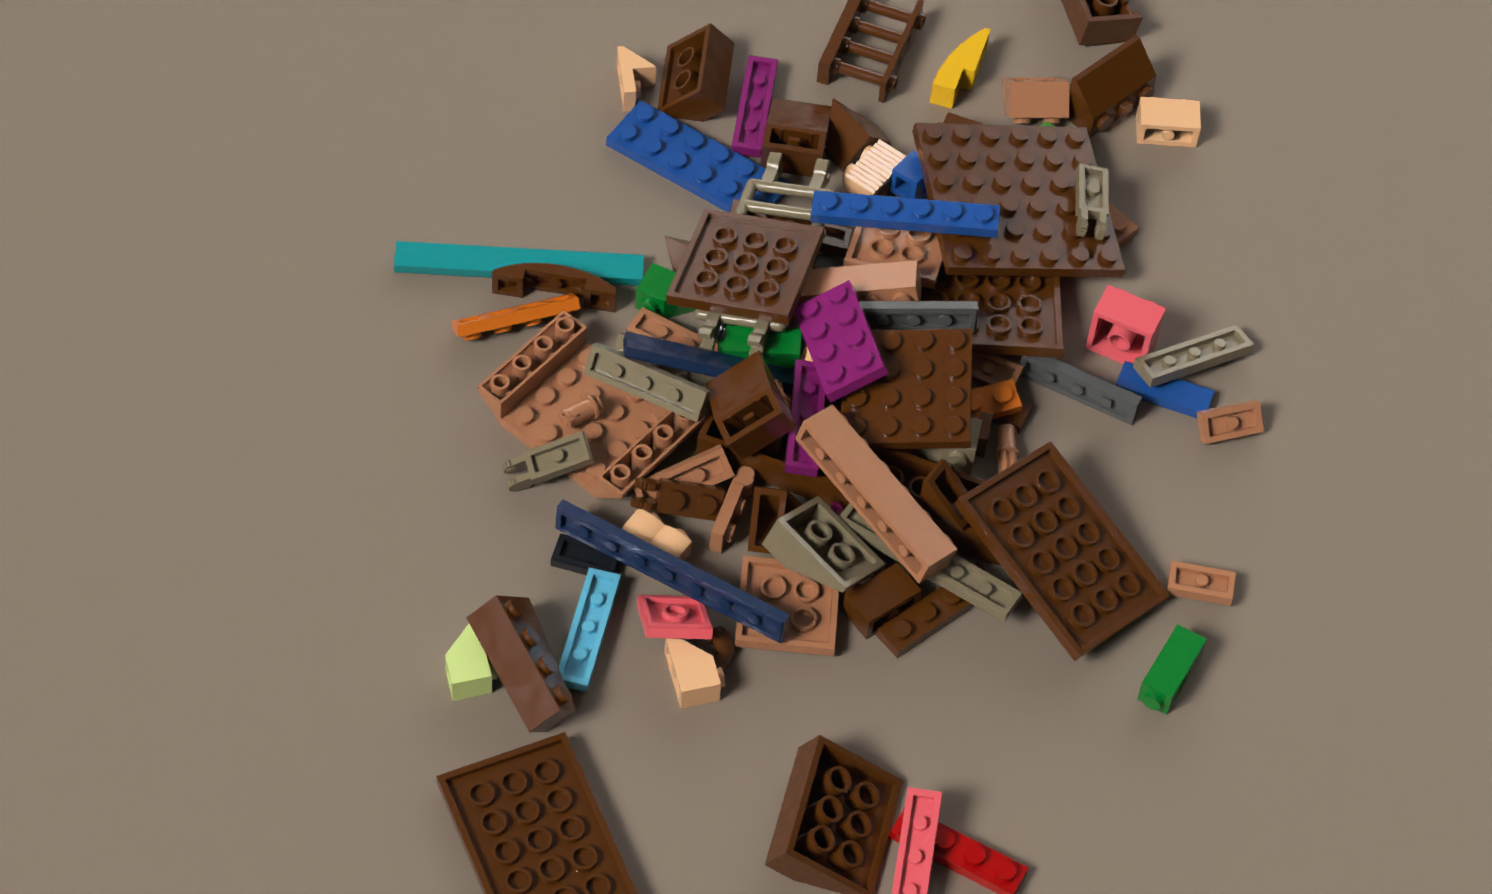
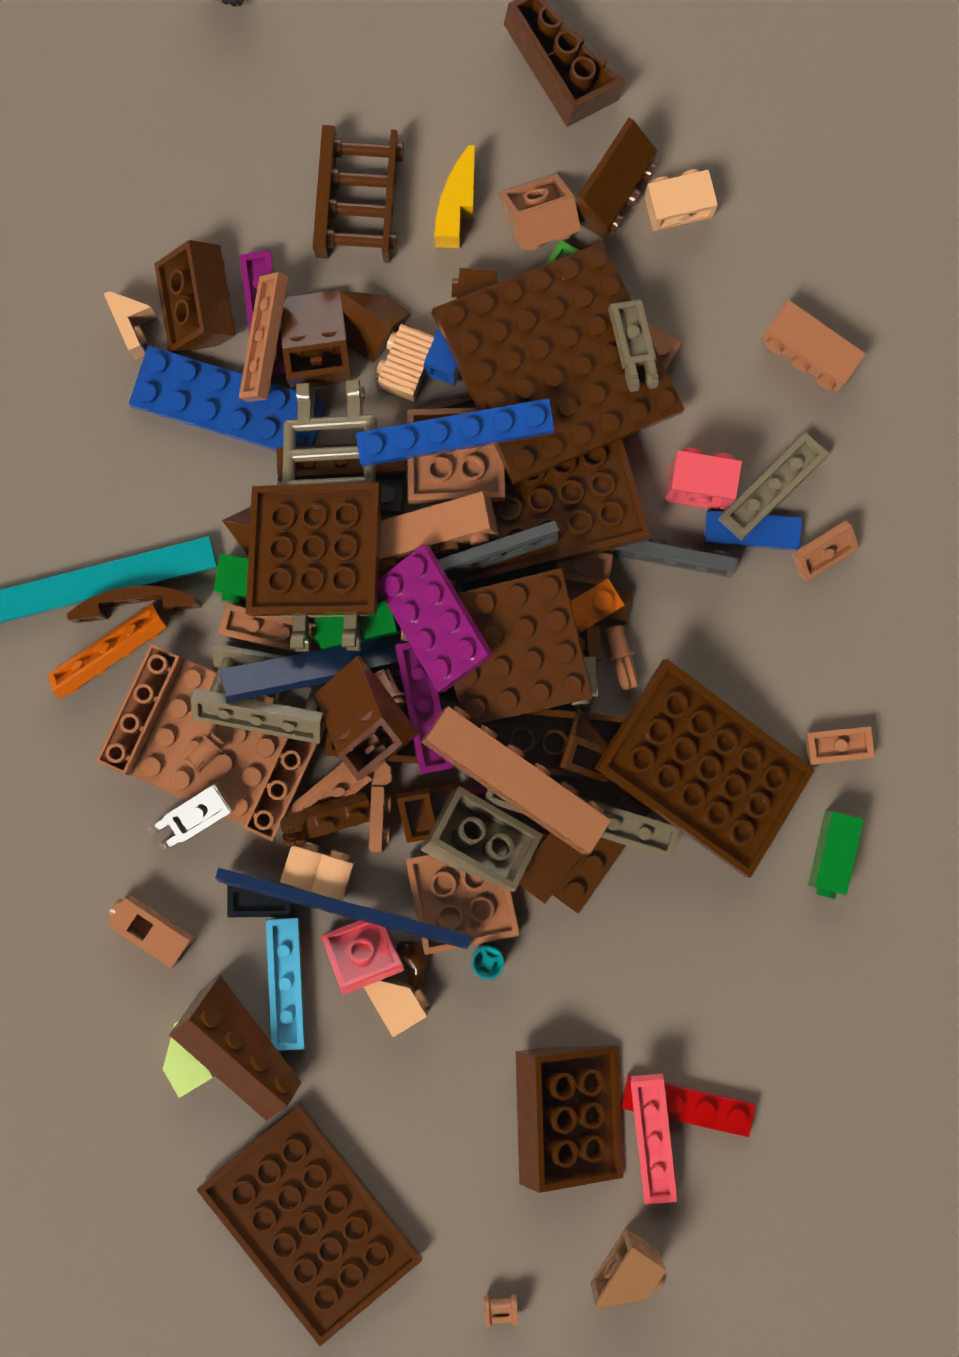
camera: 10 degrees left, 30 degrees up
none -> nougat brick [107,895,196,968]
none -> nougat plate [238,272,289,402]
none -> teal wheel [471,943,504,980]
none -> nougat brick [761,300,866,393]

